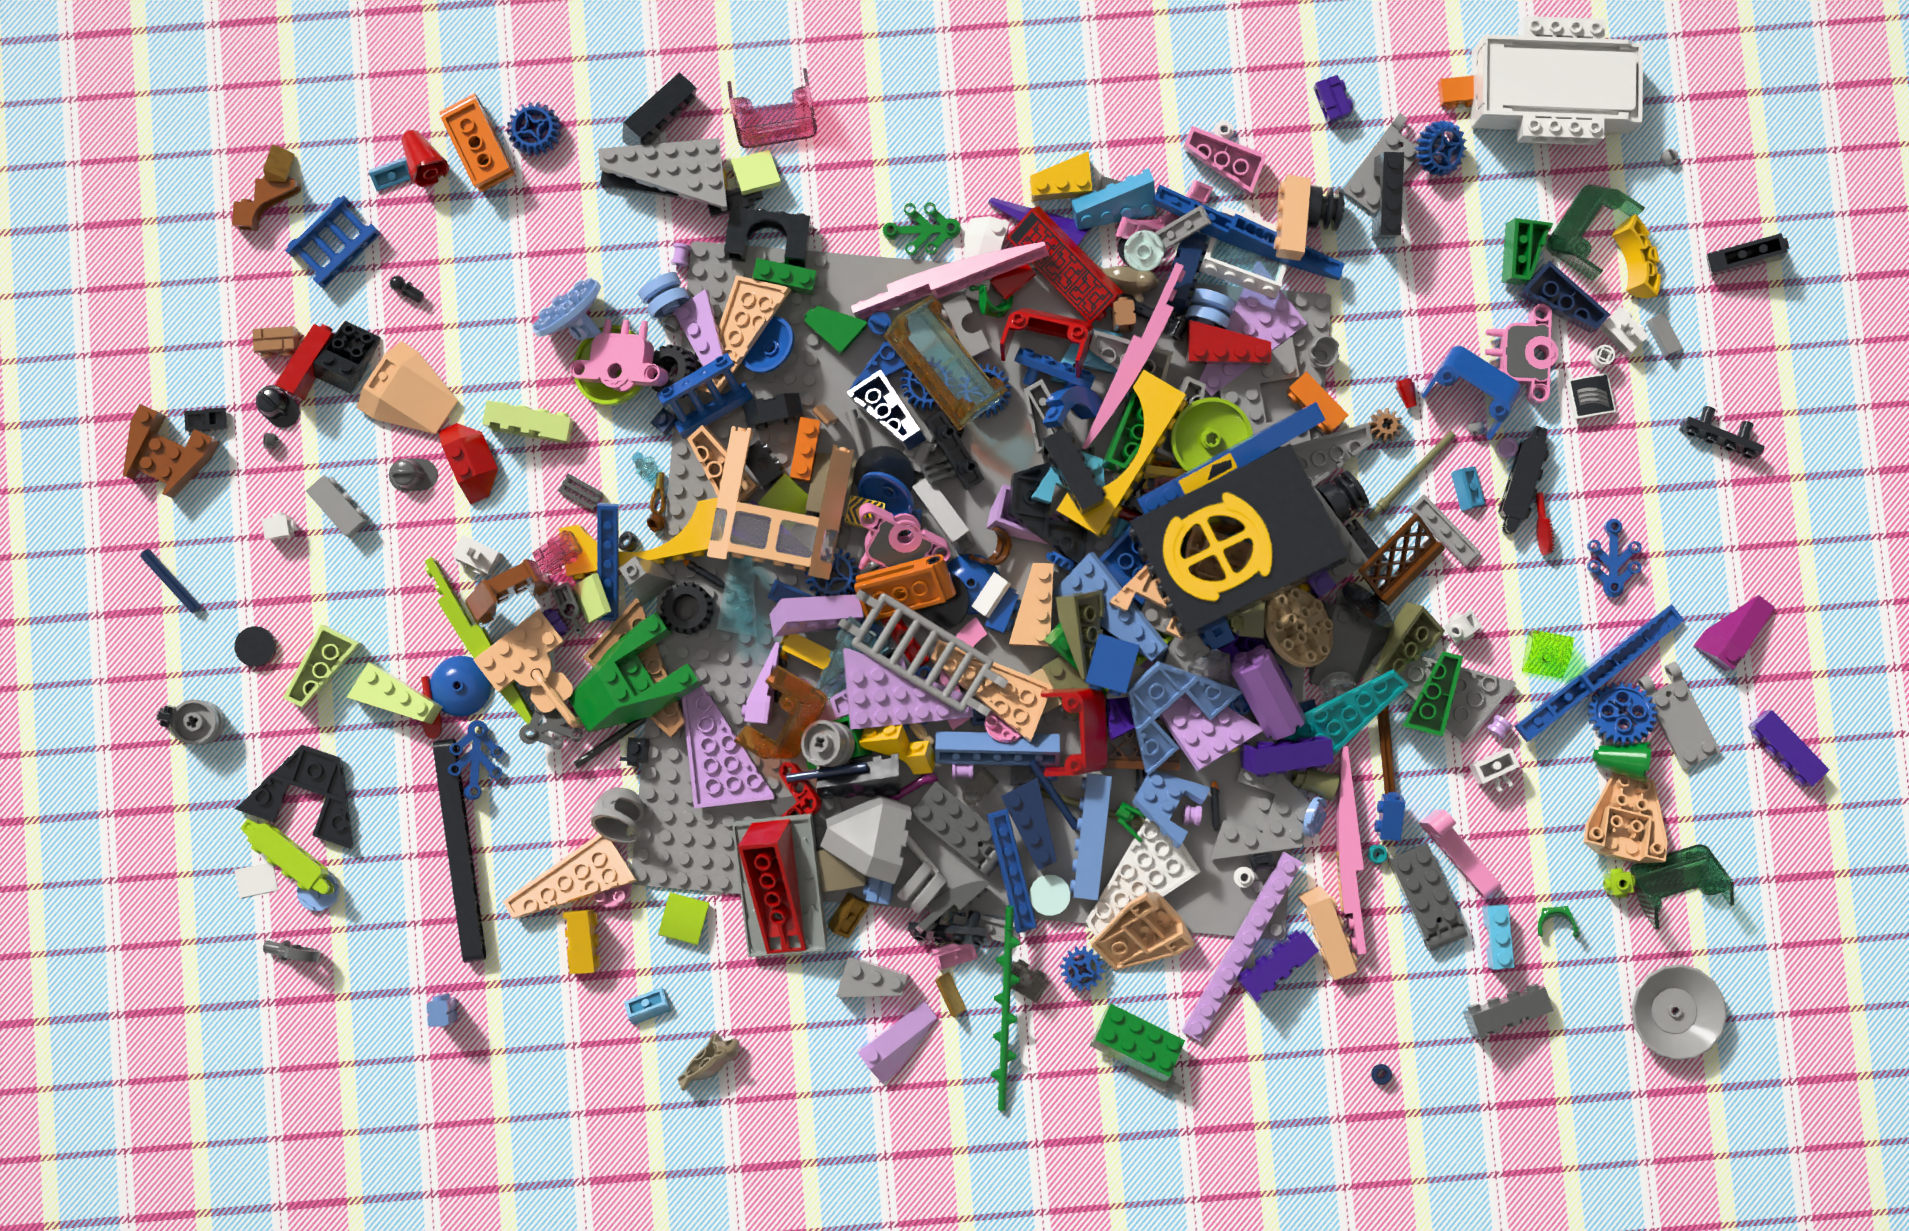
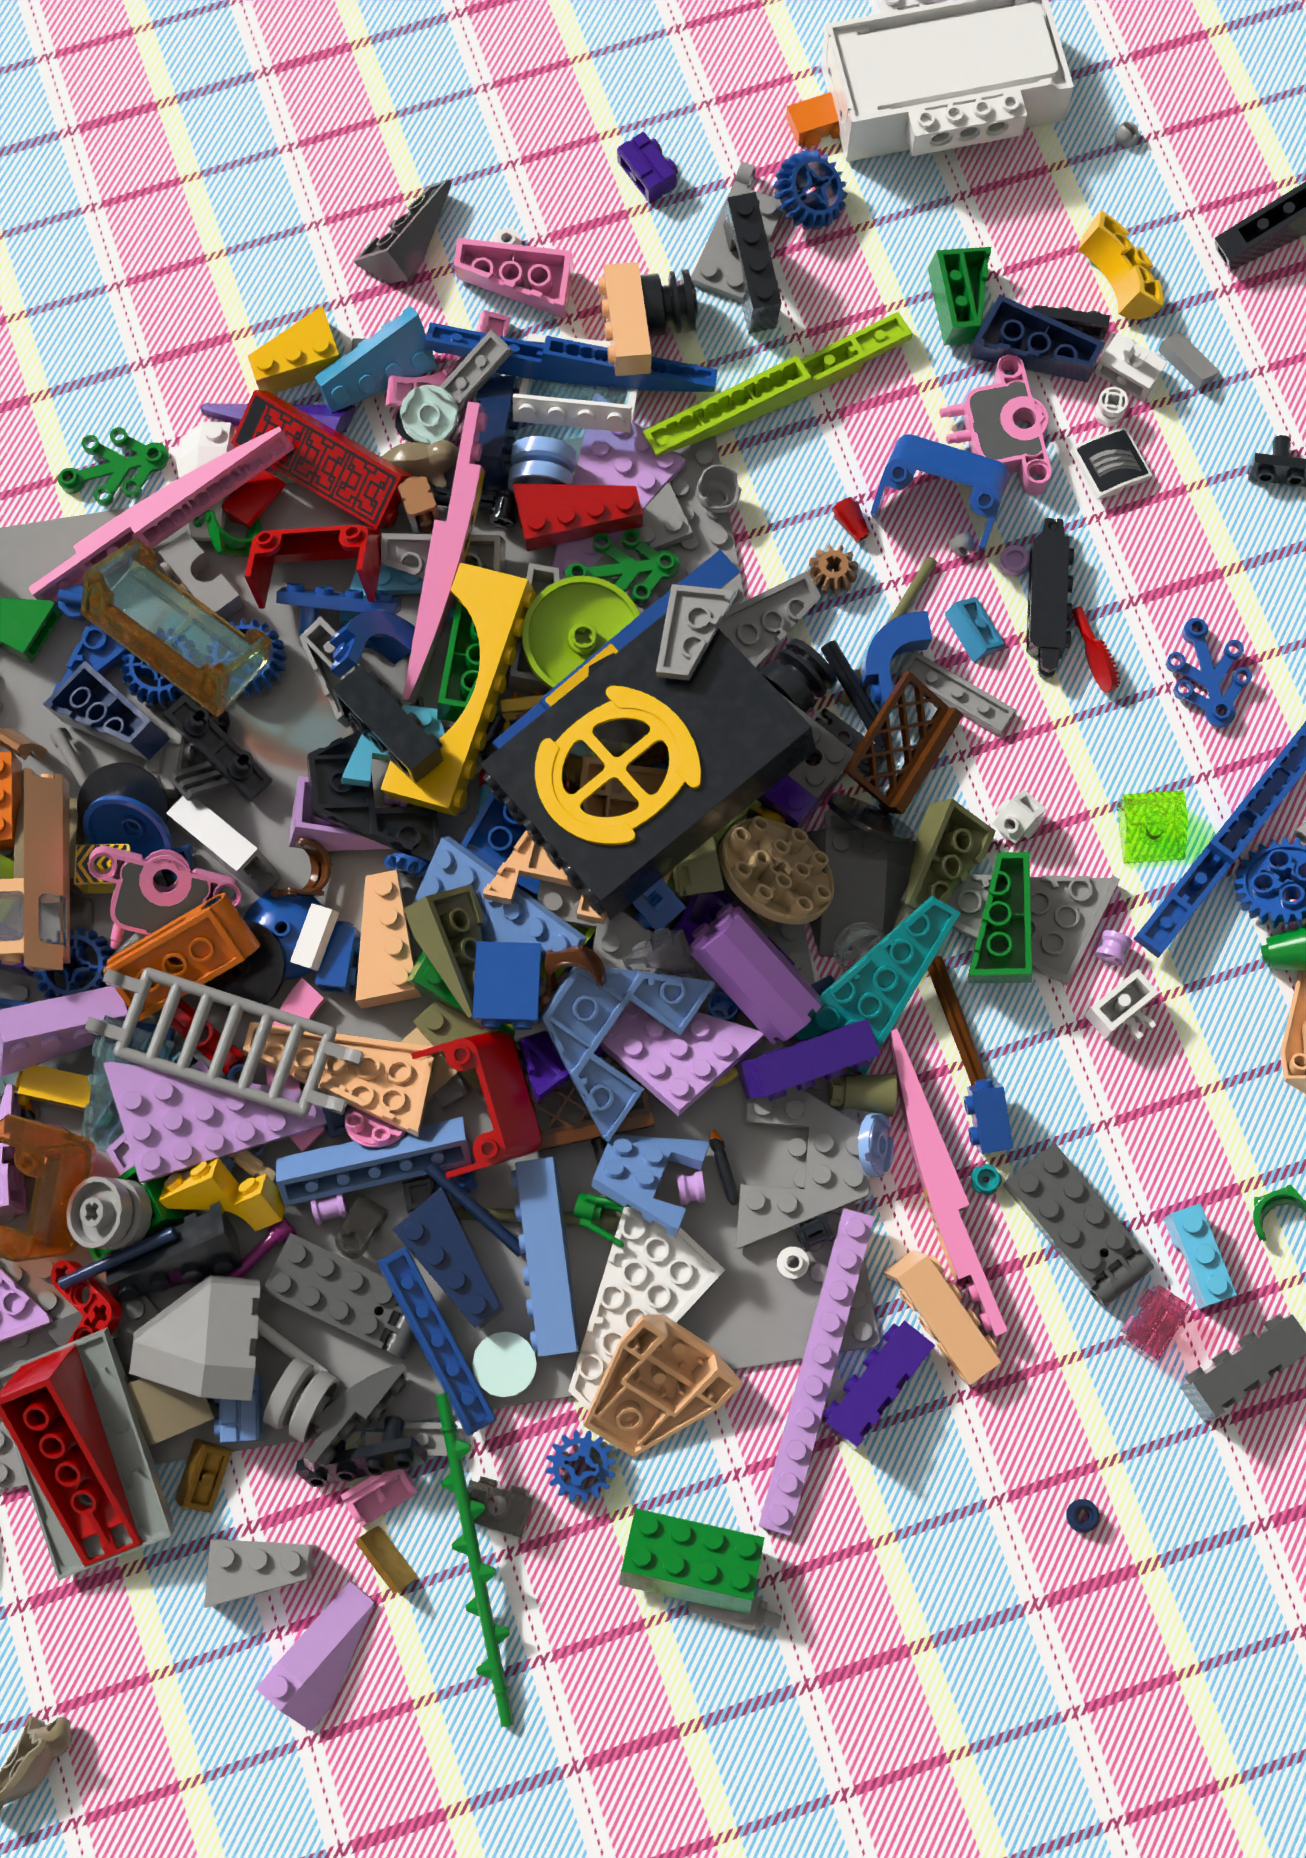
camera: 10 degrees left, 10 degrees down
orange brick [1286,371,1349,434] -> none
bright pink beam [1419,809,1502,900] -> none
clear green windscreen [1546,184,1646,281] -> none
none -> dark grey wedge [353,179,452,283]
none -> reddish brown helmet [539,945,606,1005]
none -> green plant [564,529,680,604]
none -> lime slope [643,311,913,457]
none -> light grey wing [656,584,736,681]
none -> black axle [821,640,894,749]
none -> blue arch [861,611,932,713]
none -> black hinge [1032,305,1110,340]
none -> clear pink brick [1120,1285,1192,1363]

